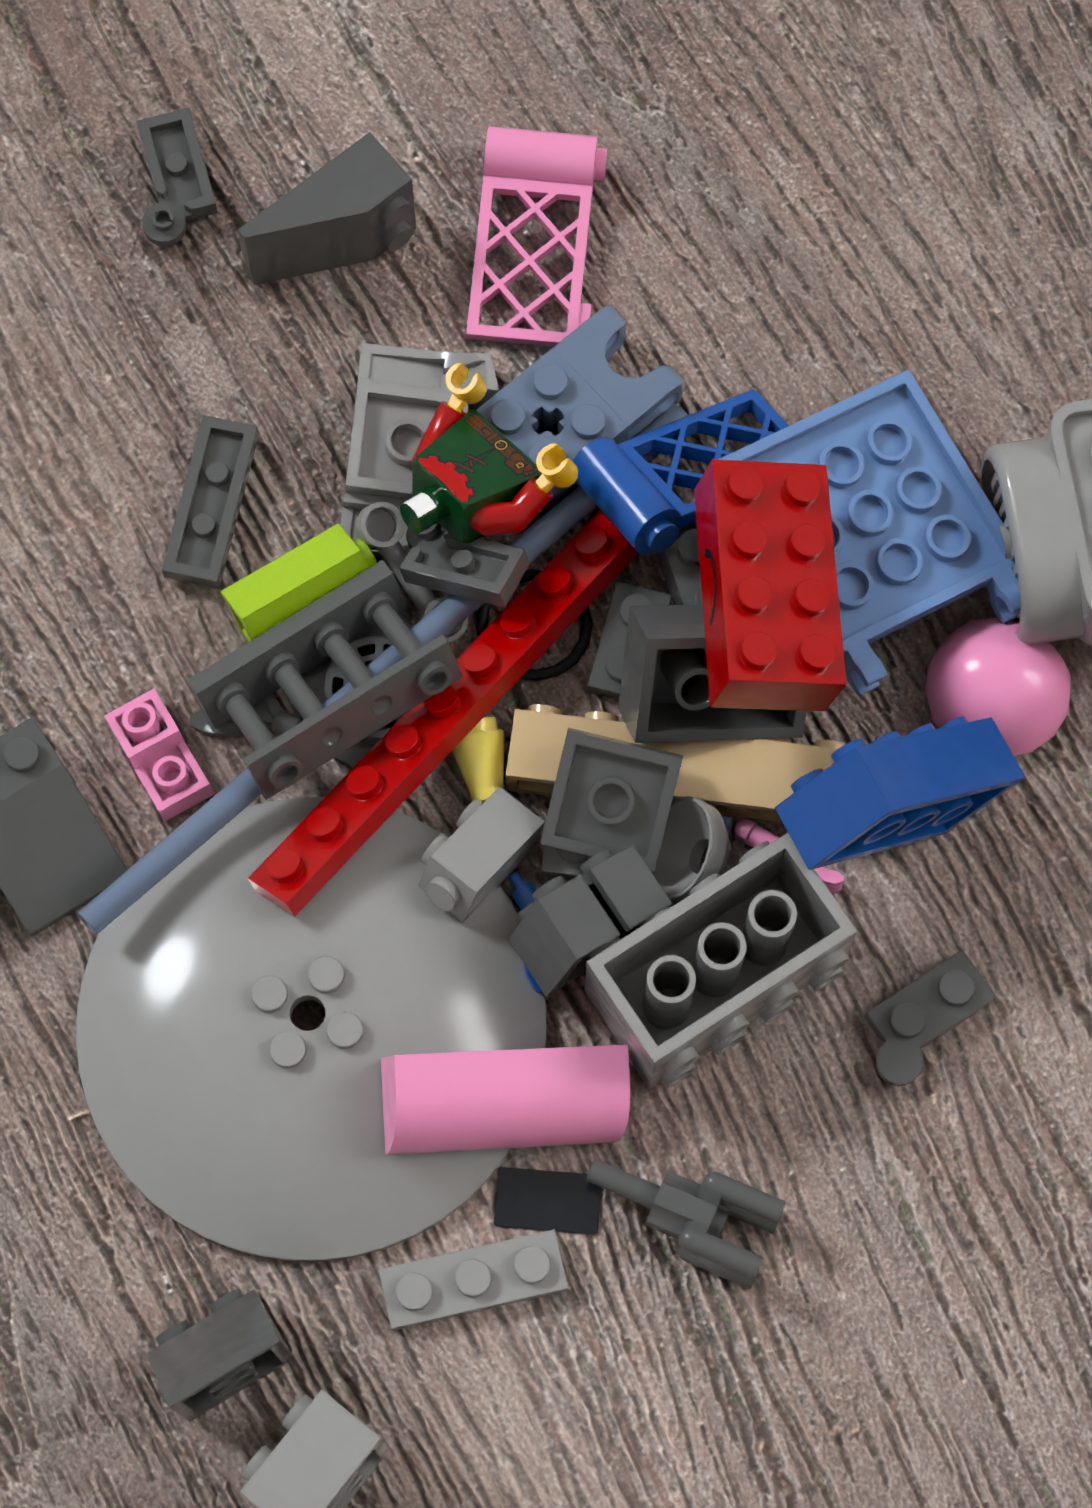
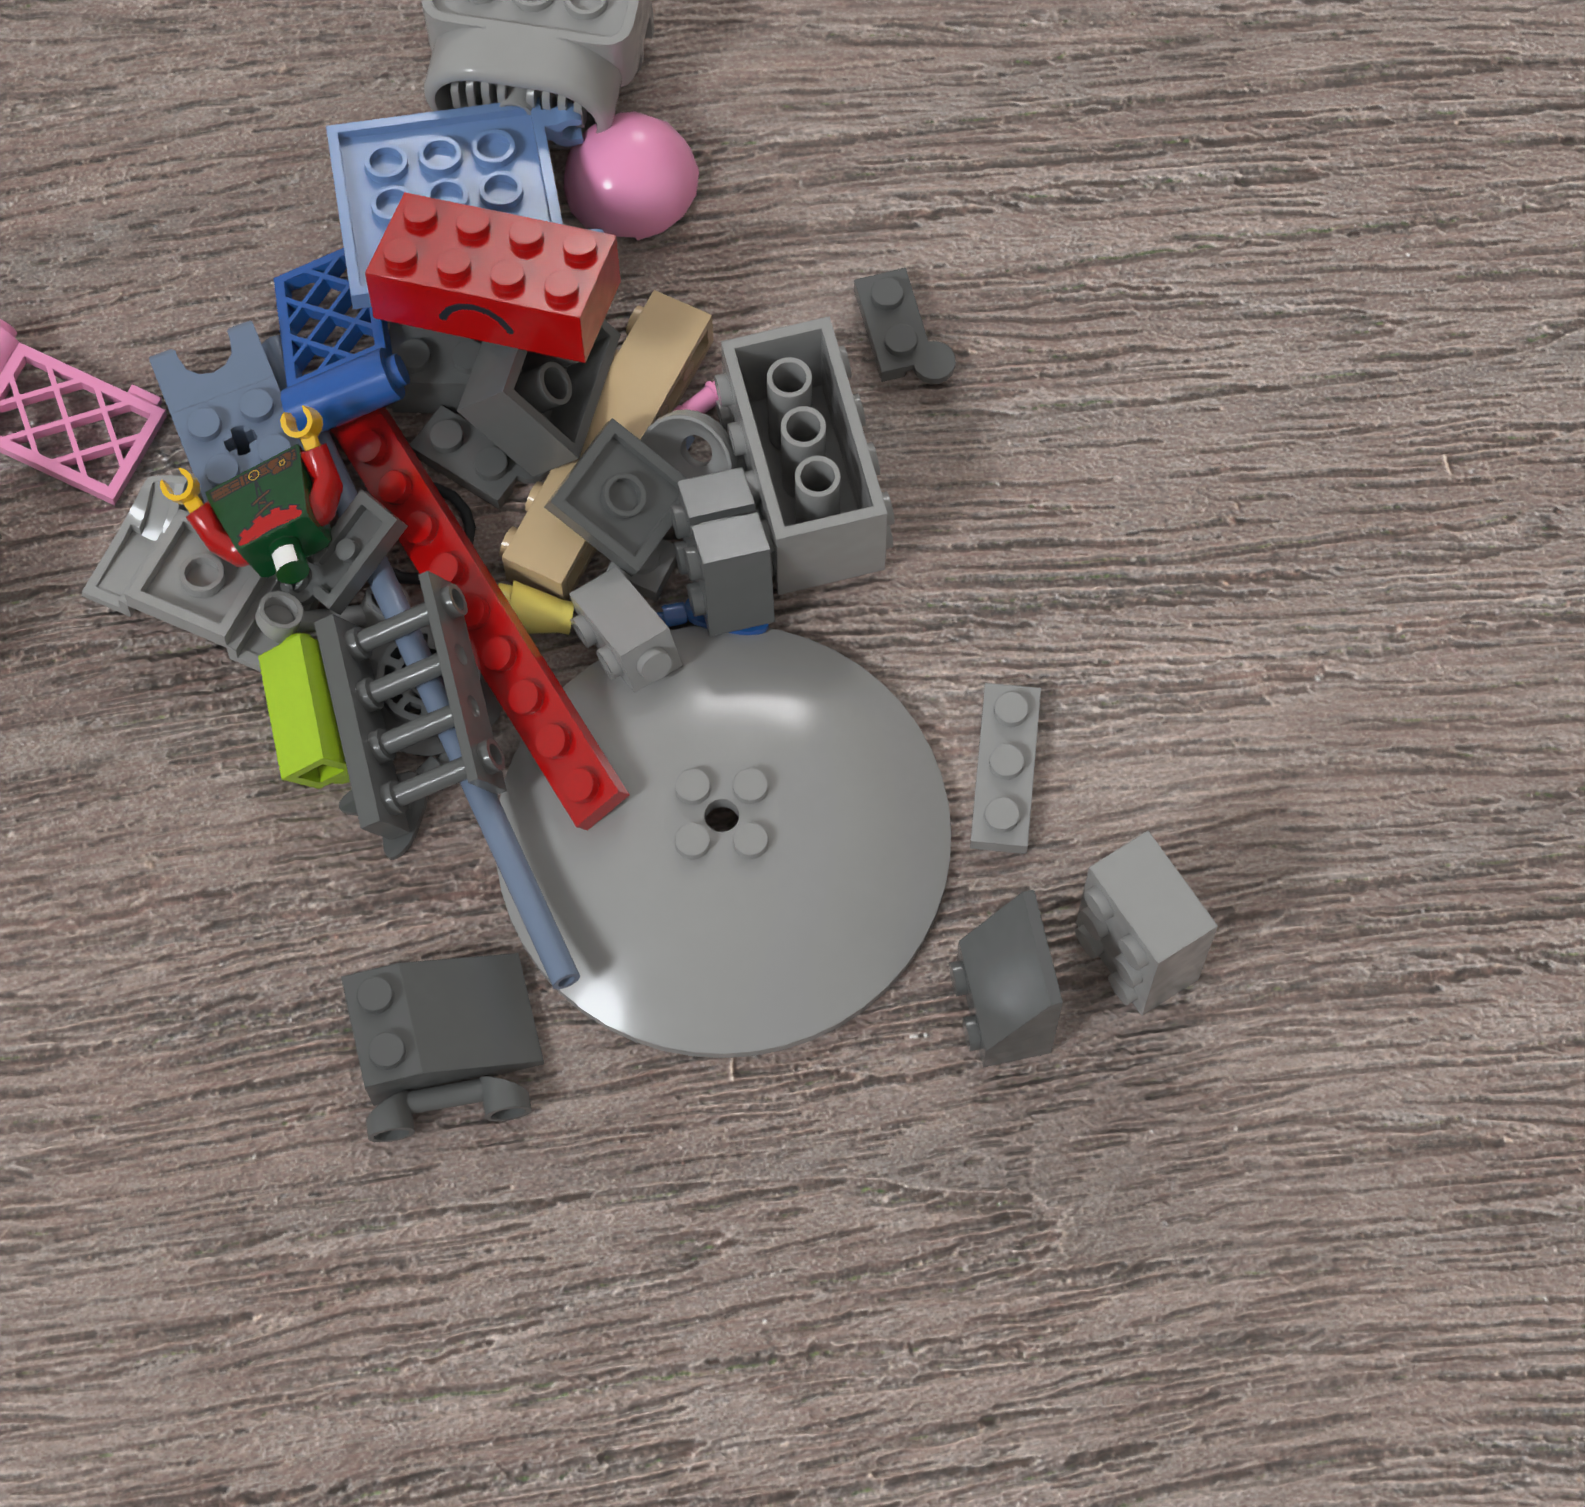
camera: 70 degrees left, 5 degrees down
bright pink slope [104,688,214,822] -> none
dark grey plate [162,415,259,589] -> none
bright pink brick [381,1044,630,1155] -> none
black sticker [494,1167,601,1234] -> none
dark grey plant [586,1158,786,1290] -> none
blue brick [775,716,1026,870] -> none

